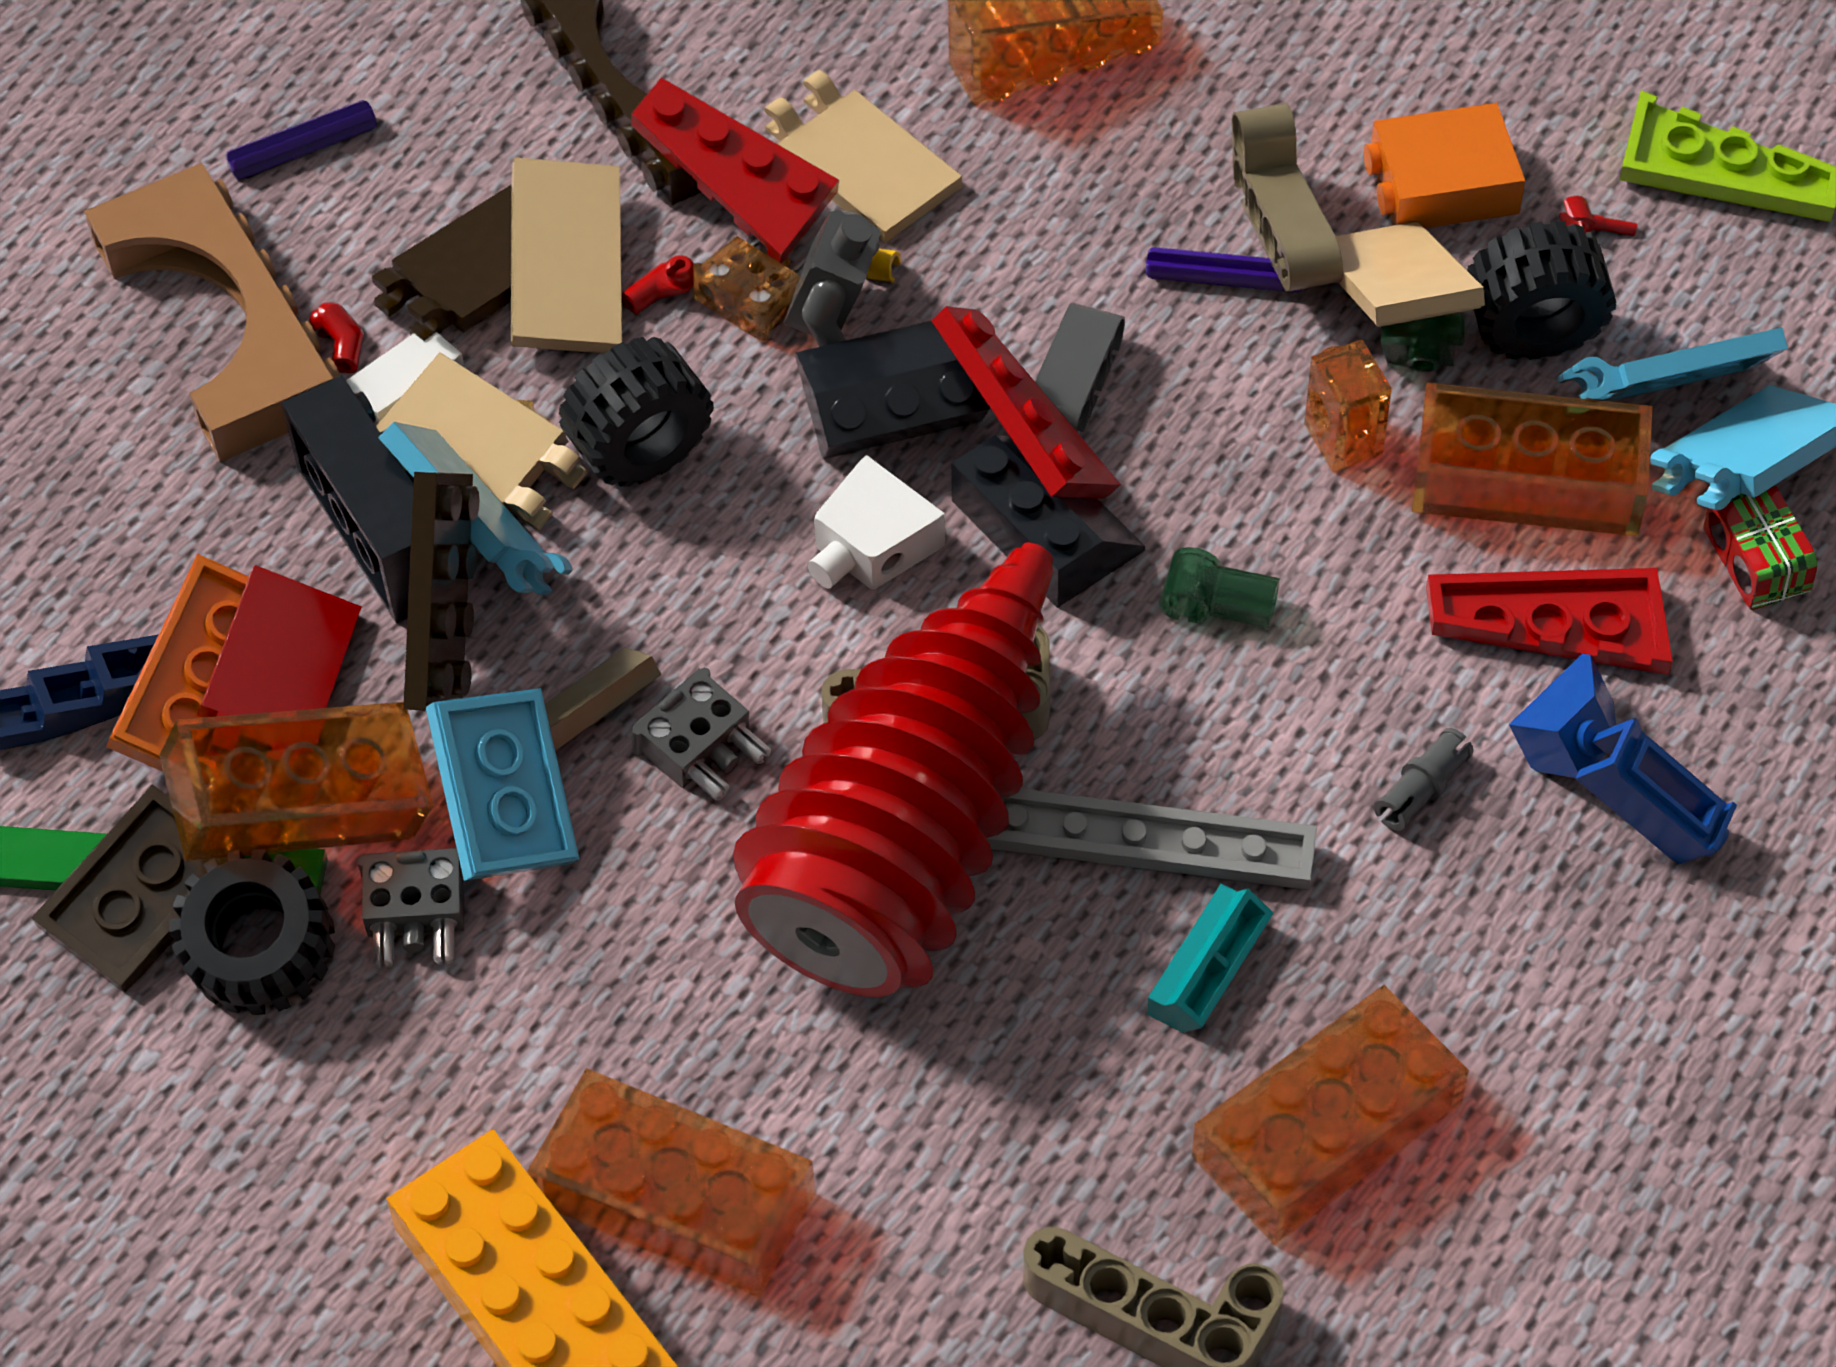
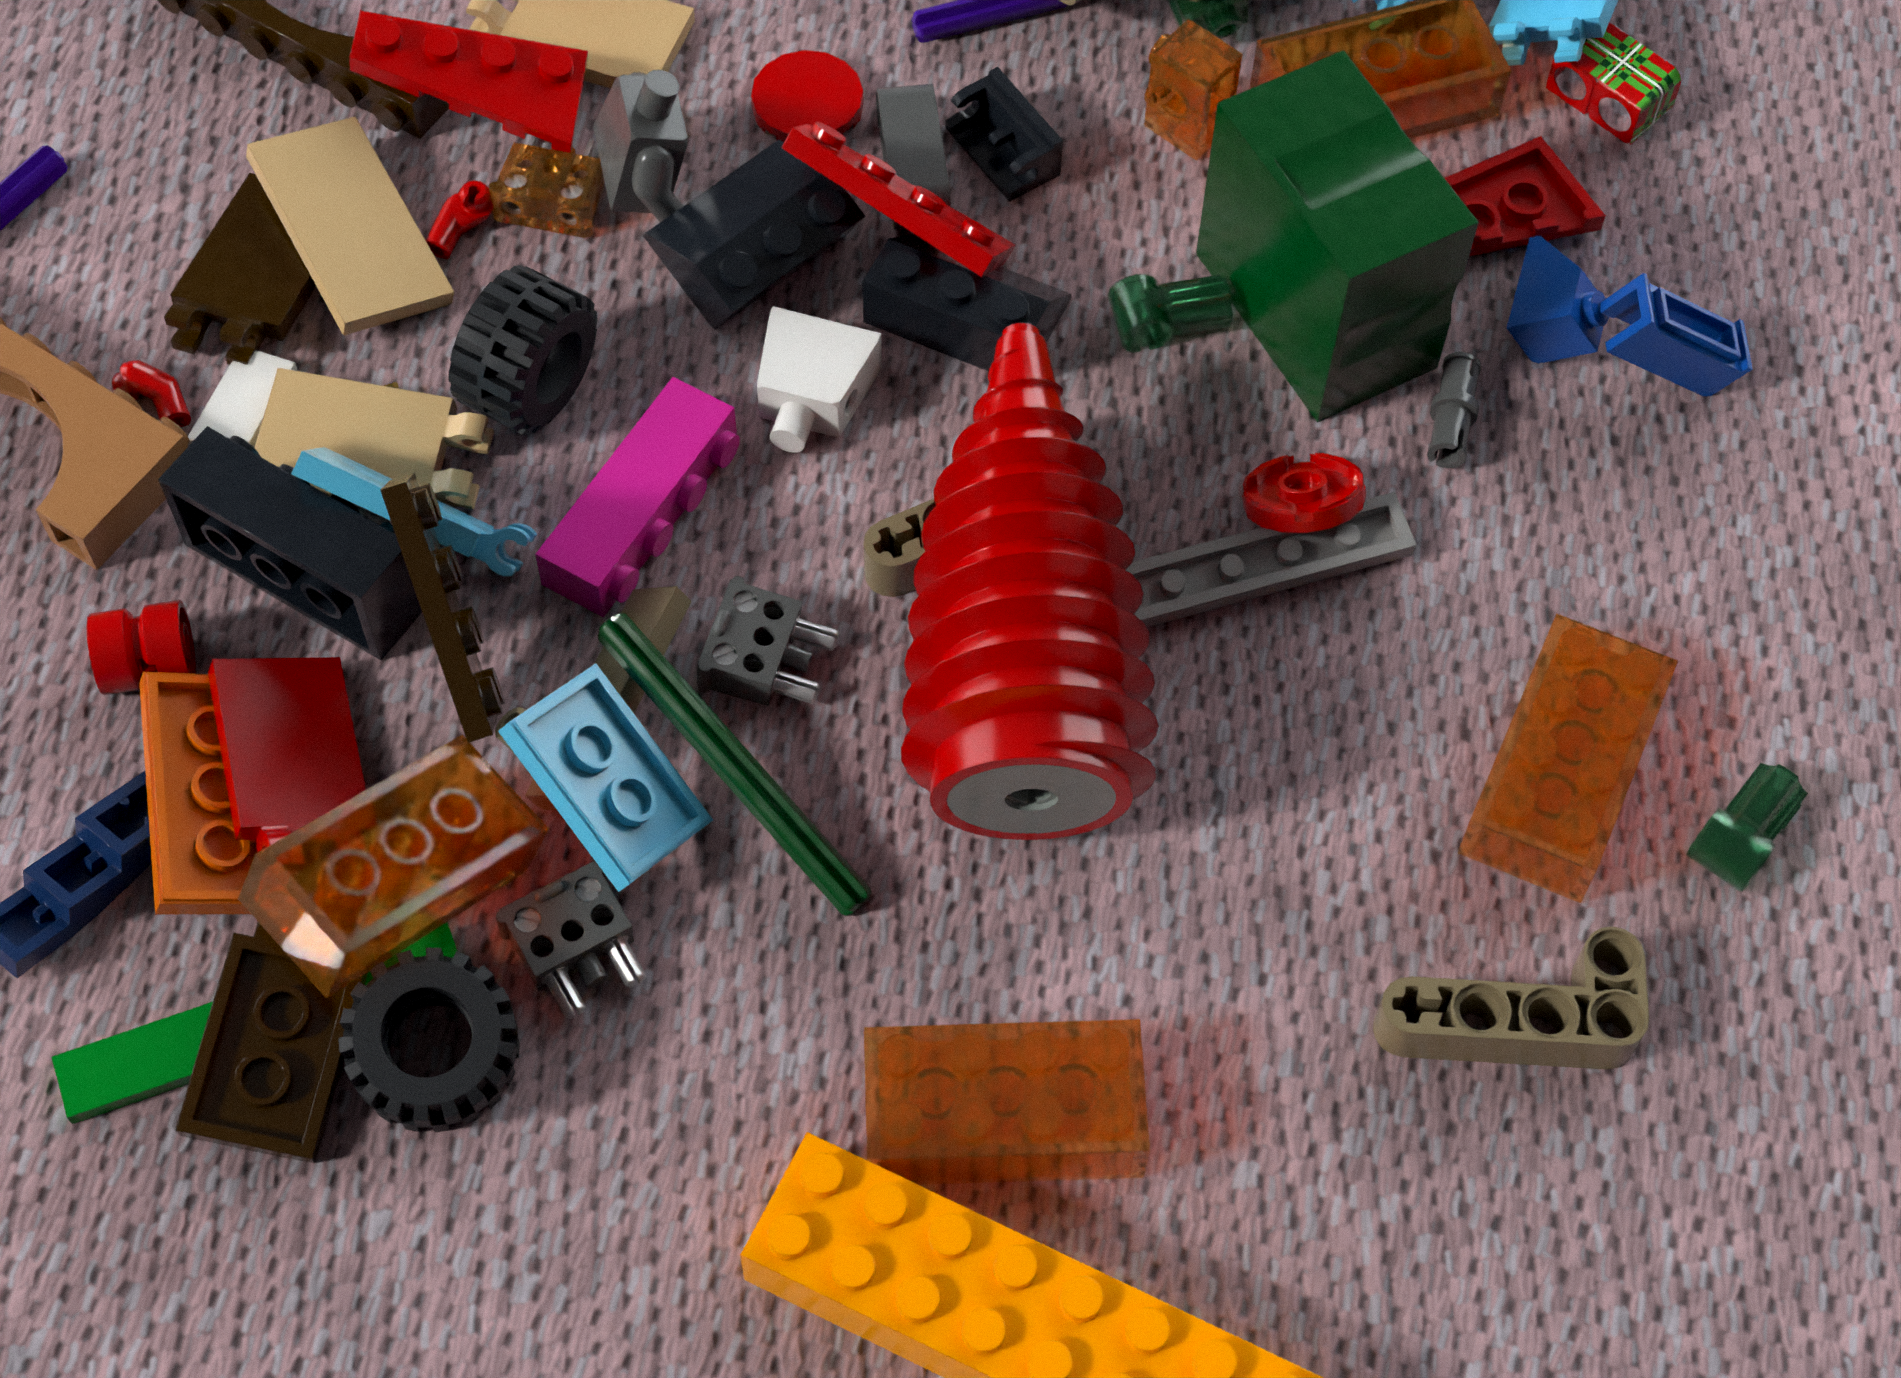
camera: 30 degrees left, 5 degrees up
teal piece [1147,884,1274,1033] -> none
none -> red wheel [86,600,196,696]
none -> dark pink brick [535,377,740,618]
none -> dark green axle [597,612,872,916]
none -> red tile [751,50,864,142]
none -> black hinge [945,67,1063,202]
none -> dark green tile [1196,50,1479,423]
none -> red tile [1242,453,1366,533]
none -> clear green piece [1686,763,1808,893]

